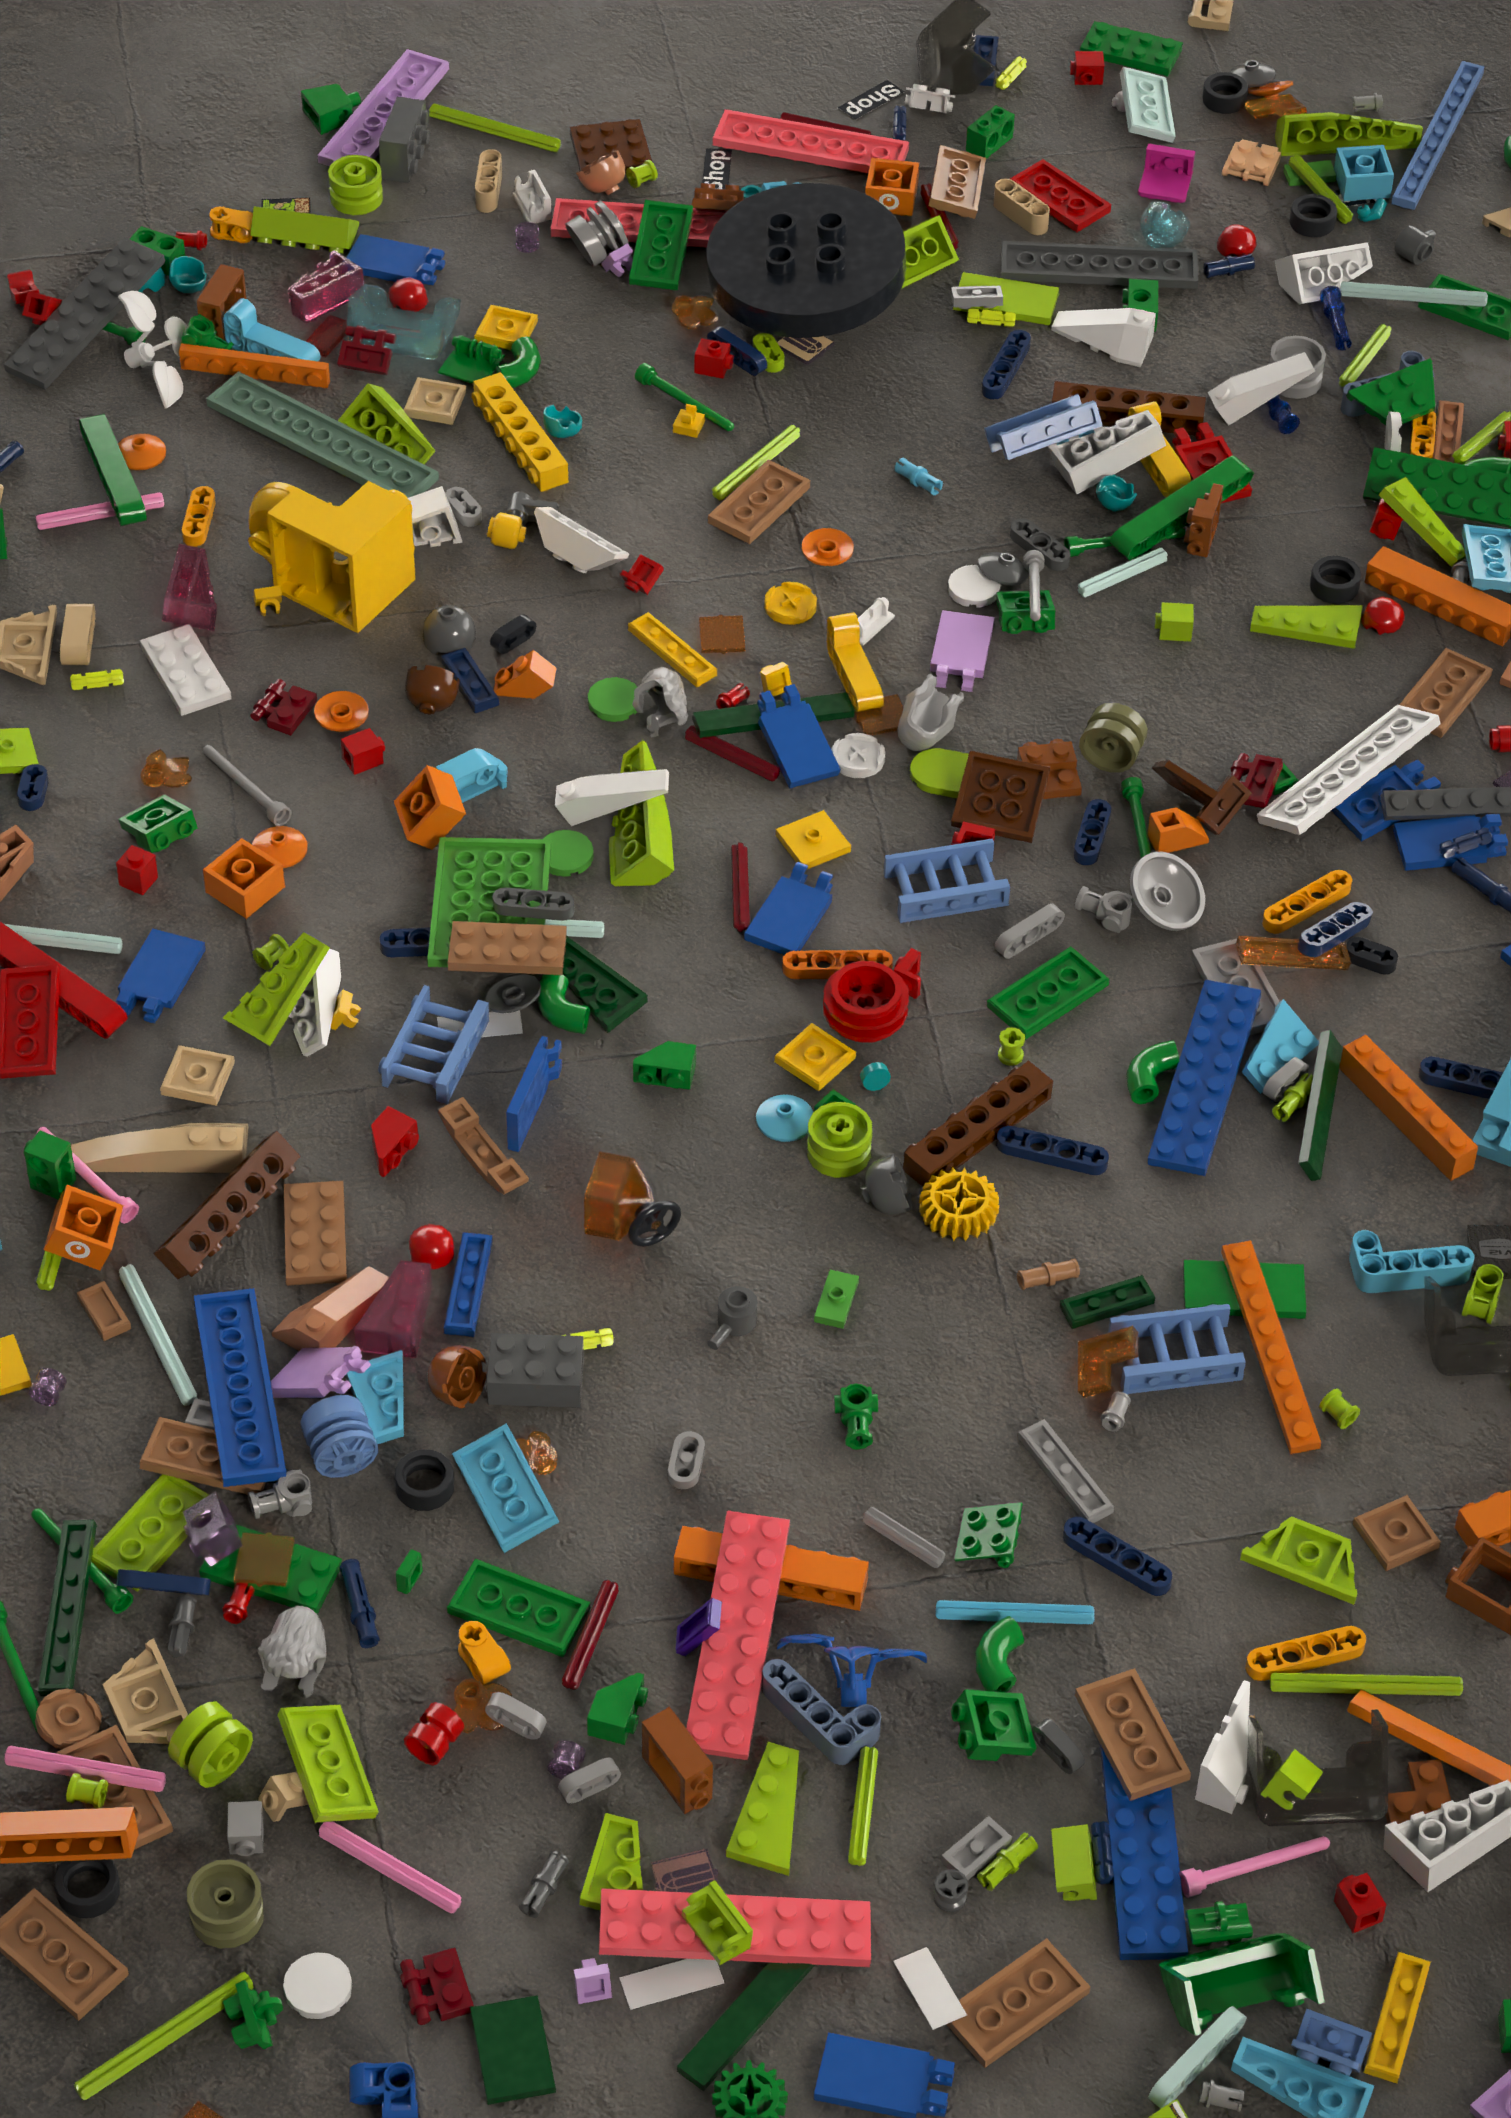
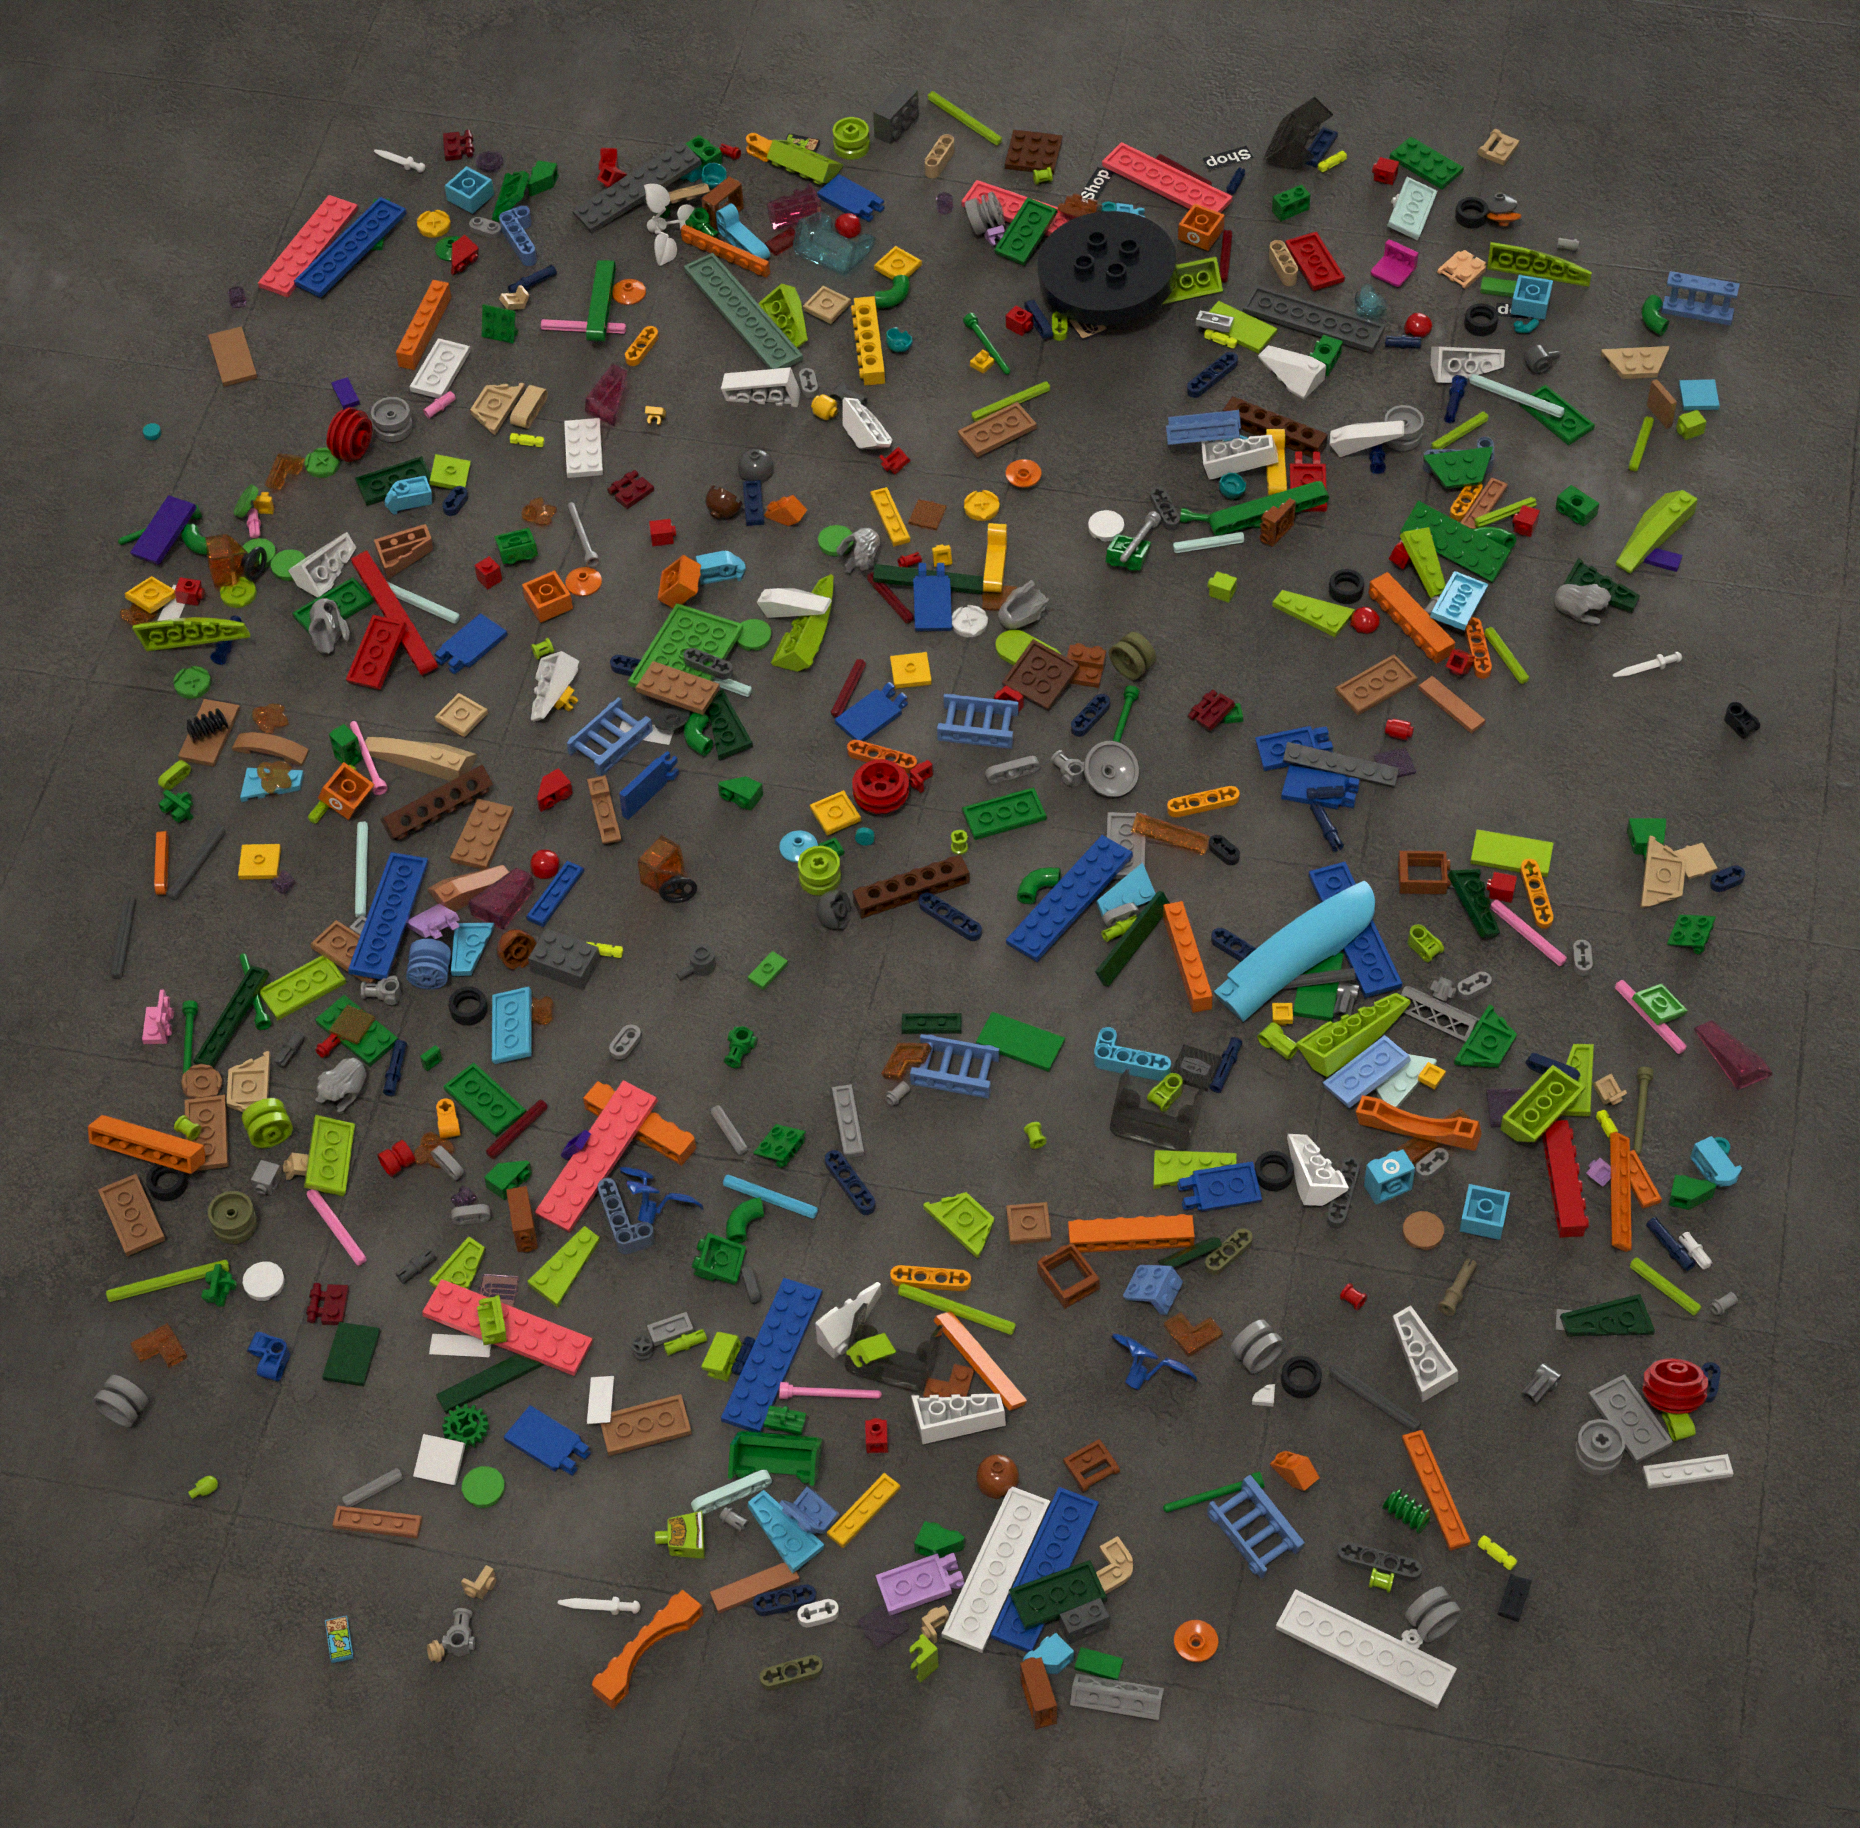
camera: 25 degrees right, 5 degrees up
bright pink axle [4,1746,166,1792] -> none
medium nougat tile [77,1281,131,1341] -> none
dark blue beam [116,1569,211,1596] -> none
clear purple brick [183,1492,243,1566] -> none
lime wing [223,932,330,1046] -> none
yellow piece [248,481,415,633] -> none
green torso [301,84,361,135] -> none
orange dish [314,691,369,732] -> none
lavender plate [318,49,449,166] -> none
dark red plate [337,325,396,376] -> none
green hinge [438,335,505,383] -> none
black beam [490,614,537,654] -> none
white hinge [513,170,551,225] -> none
lavender tile [574,1958,612,2004] -> none
nougat cylinder [576,150,625,195] -> none
clear orange plate [672,295,719,330] -> none
lime axle [848,1746,878,1866] -> none
white hinge [858,597,895,646] -> none
medium azure pin [895,458,943,495] -> none
white hinge [905,84,955,114] -> none
yellow gear [919,1167,999,1241] -> none
medium nougat plate [928,145,986,219] -> none
lavender tile [930,610,995,692] -> none
dark grey dish [978,552,1029,585] -> none
medium nougat pin [1017,1258,1080,1290] -> none
medium nougat plate [1075,1668,1191,1801] -> none
orange slope [1148,807,1209,853] -> none
reddish brown piece [1152,760,1252,835] -> none
orange plate [1221,1240,1321,1454] -> none
clear orange plate [1245,94,1307,119] -> none
white plate [1257,705,1440,835] -> none
lime axle [1288,154,1353,224] -> none
dark blue beam [1297,902,1373,957] -> none
white tile [1385,412,1402,452] -> none
medium blue plate [1391,61,1484,210] -> none
none -> tan wing [668,183,710,204]

